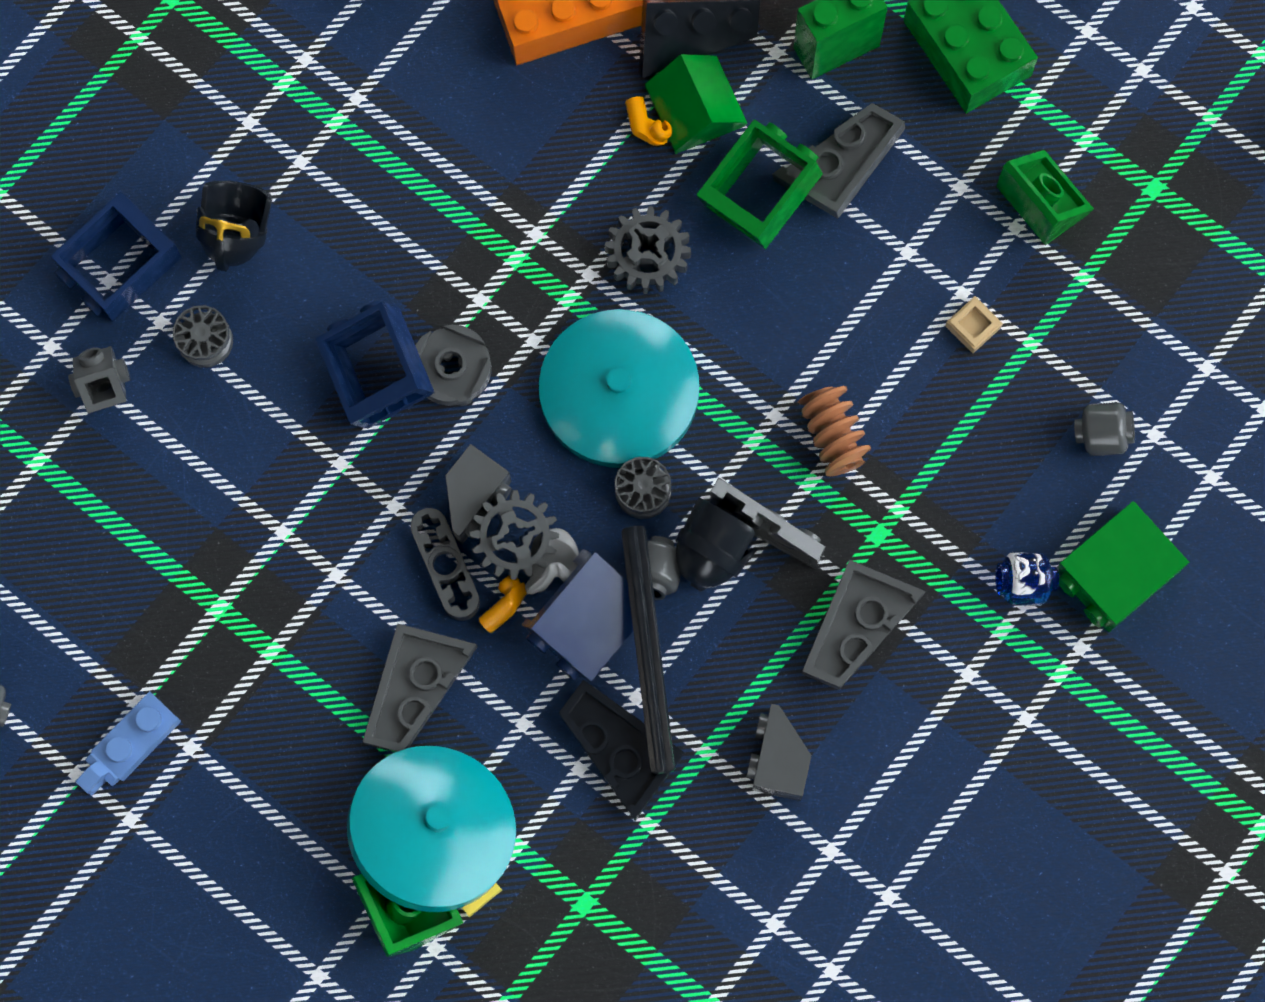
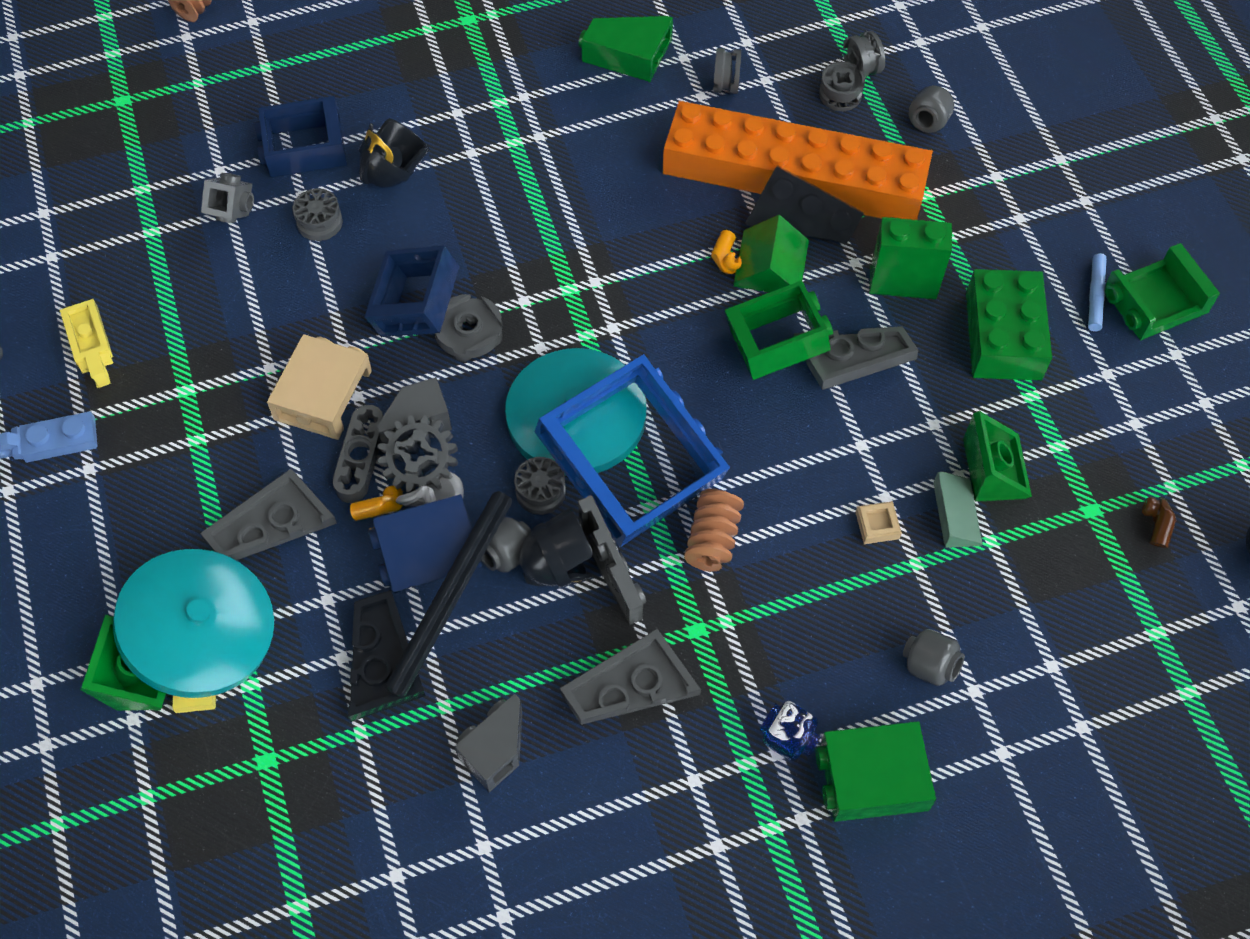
camera: 30 degrees right, 15 degrees down
dark grey gear [605,206,691,294] -> none
none -> light yellow hinge [60,299,113,388]
none -> tan panel [267,334,372,440]
none -> blue window [534,354,730,548]
none -> sand green slope [933,472,983,548]
none -> reddish brown arm [1142,497,1176,548]

